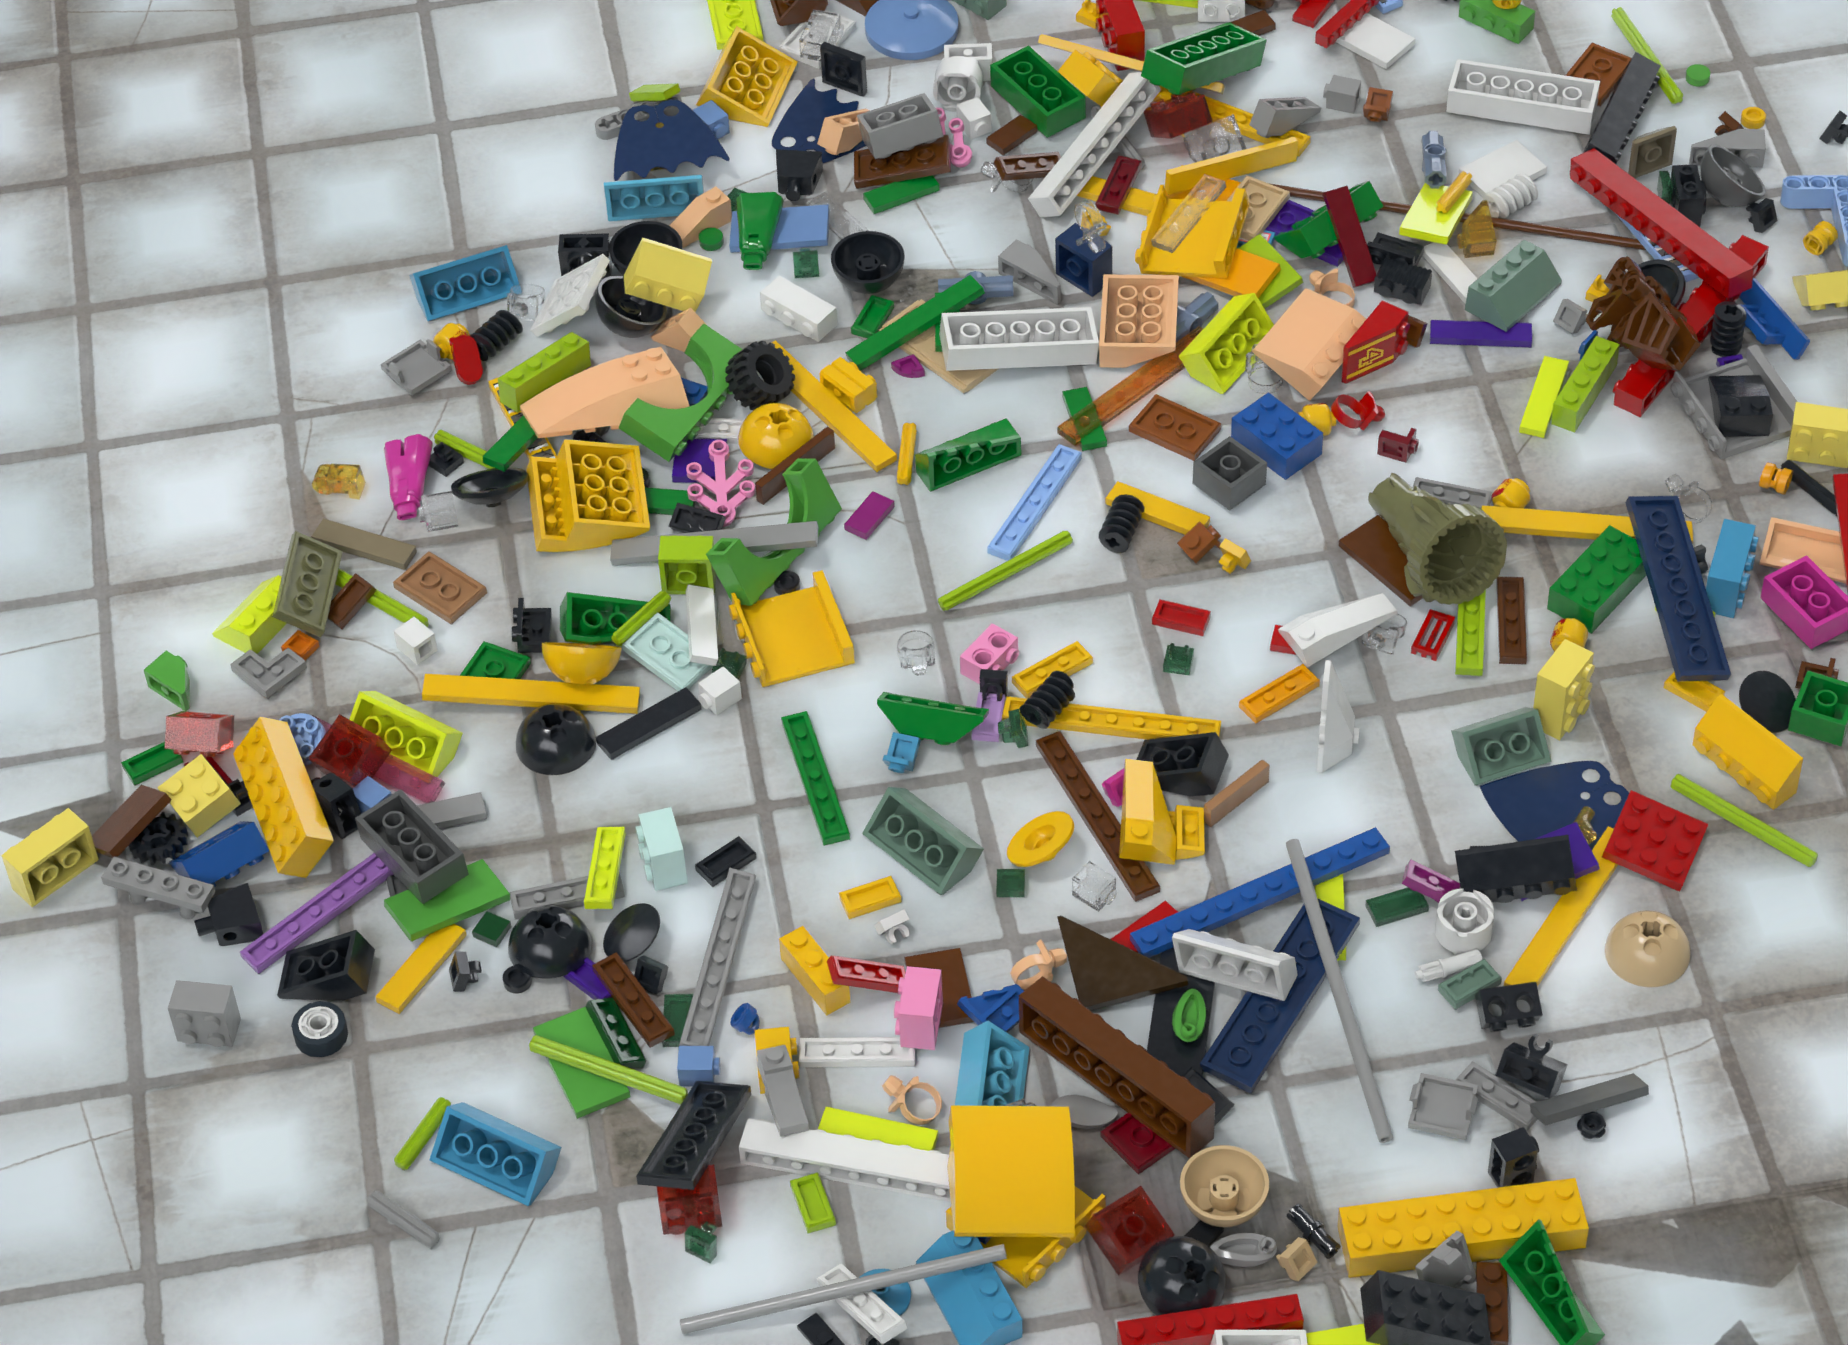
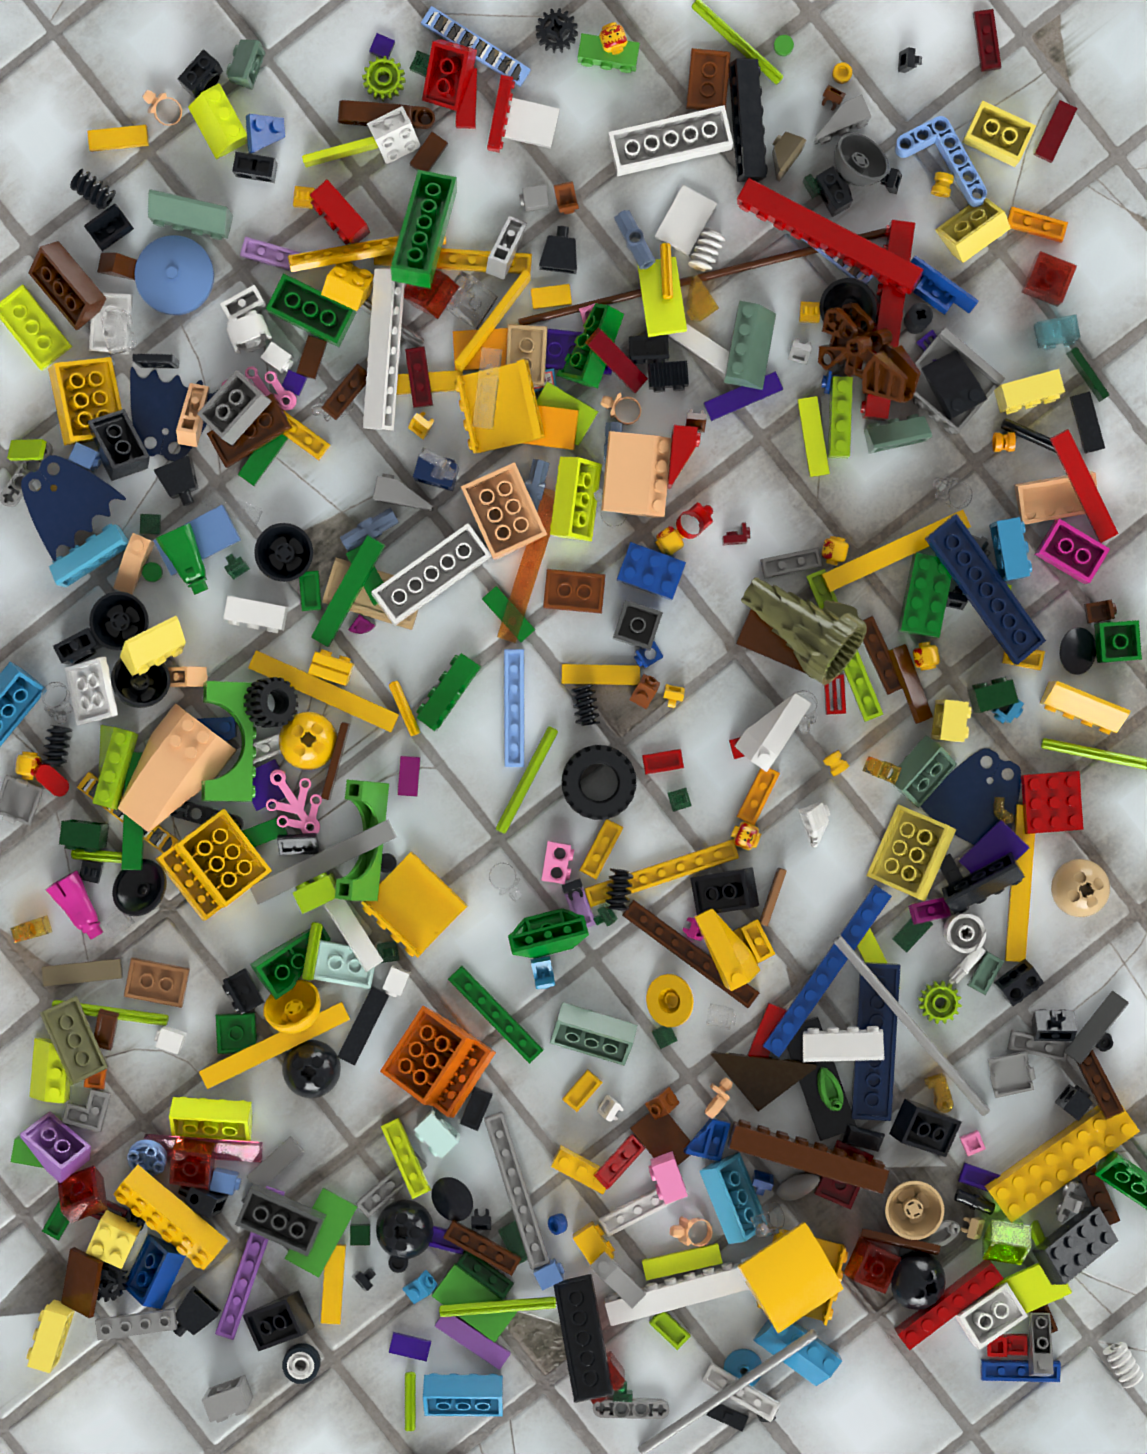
camera: 30 degrees left, 40 degrees up
none -> medium lavender slope [20,1112,91,1183]
none -> dark green brick [59,819,109,852]
none -> black slope [87,409,150,481]
none -> lavender tile [240,237,301,273]
none -> dark purple tile [282,370,307,396]
none -> yellow tile [282,409,330,461]
none -> orange slope [380,1006,496,1118]
none -> dark purple tile [389,1332,431,1362]
none -> dark azure bracket [402,1270,438,1304]
none -> medium lavender tile [435,1316,511,1370]
none -> yellow tile [531,284,572,309]
none -> black torso [539,226,577,274]
none -> black tyre [561,745,637,820]
none -> light grey beam [593,1397,669,1419]
none -> blue bracket [634,641,663,669]
none -> dark orange bracket [645,1087,680,1120]
none -> yellow head [731,822,761,851]
none -> blue tile [752,1170,774,1196]
none -> yellow wheel [822,750,849,777]
none -> reddish brown tile [860,1228,941,1255]
none -> clear yellow leg [862,756,902,785]
none -> sand green slope [864,414,932,454]
none -> light yellow slope [866,804,956,901]
none -> reddish brown tile [888,644,933,724]
none -> black slope [889,1099,962,1157]
none -> lime gear [918,980,962,1024]
none -> clear yellow leg [923,1073,953,1113]
none -> black tile [946,585,968,610]
none -> dark purple tile [958,1162,1001,1192]
none -> bright pink tile [959,1130,986,1156]
none -> dark green brick [967,677,1019,713]
none -> clear neon green brick [982,1219,1031,1265]
none -> dark azure bracket [991,699,1024,724]
none -> reddish brown tile [1076,1050,1124,1120]

